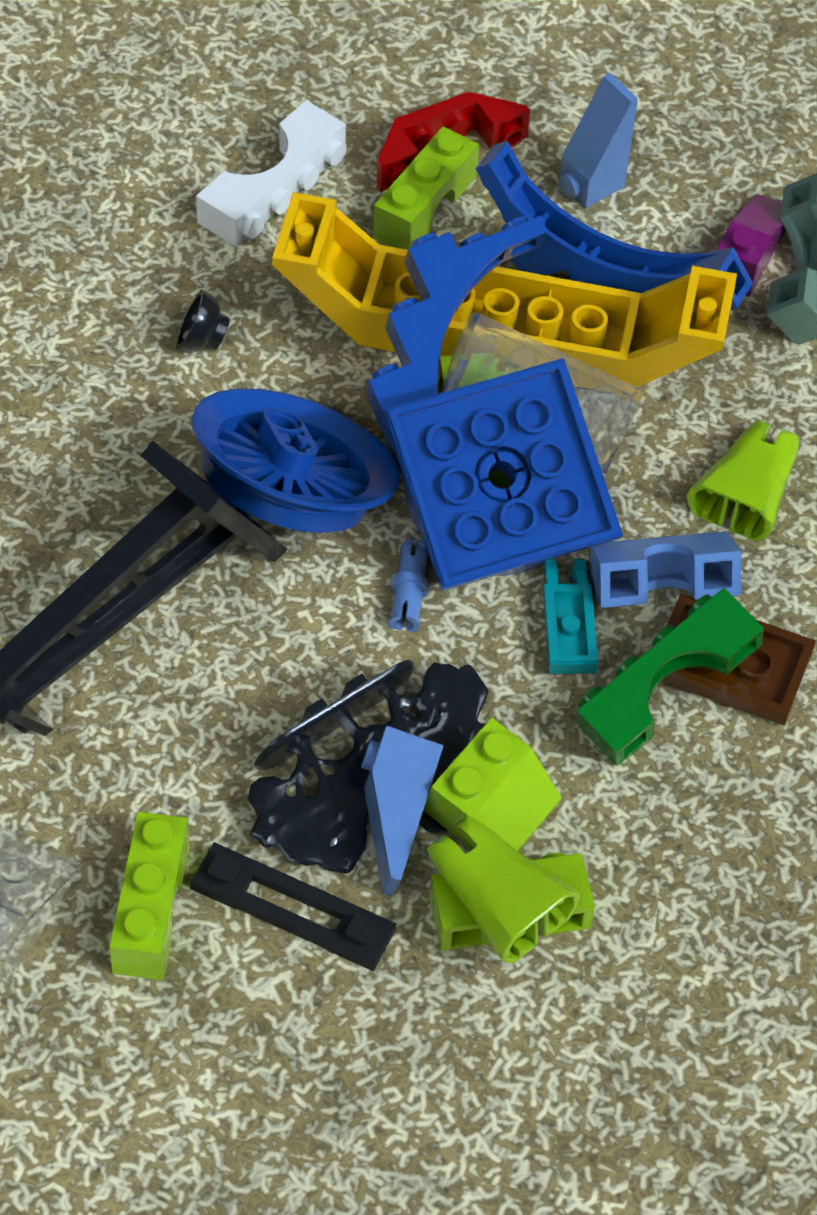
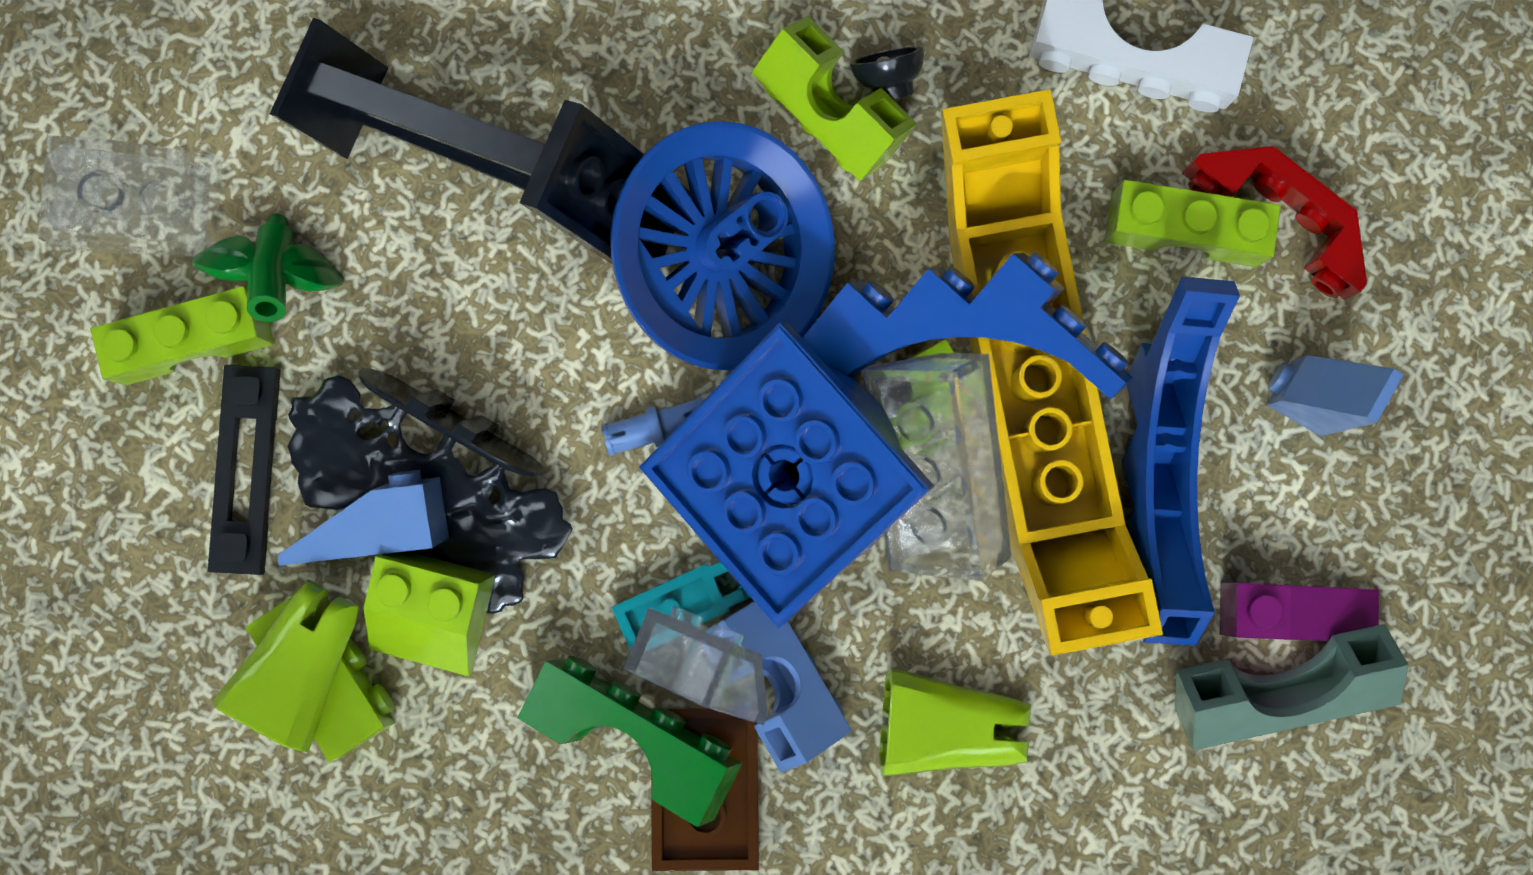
camera: 75 degrees right, 30 degrees up
none -> green plant [192,214,345,322]
none -> clear slope [623,606,768,725]
none -> lime arch [751,16,918,181]

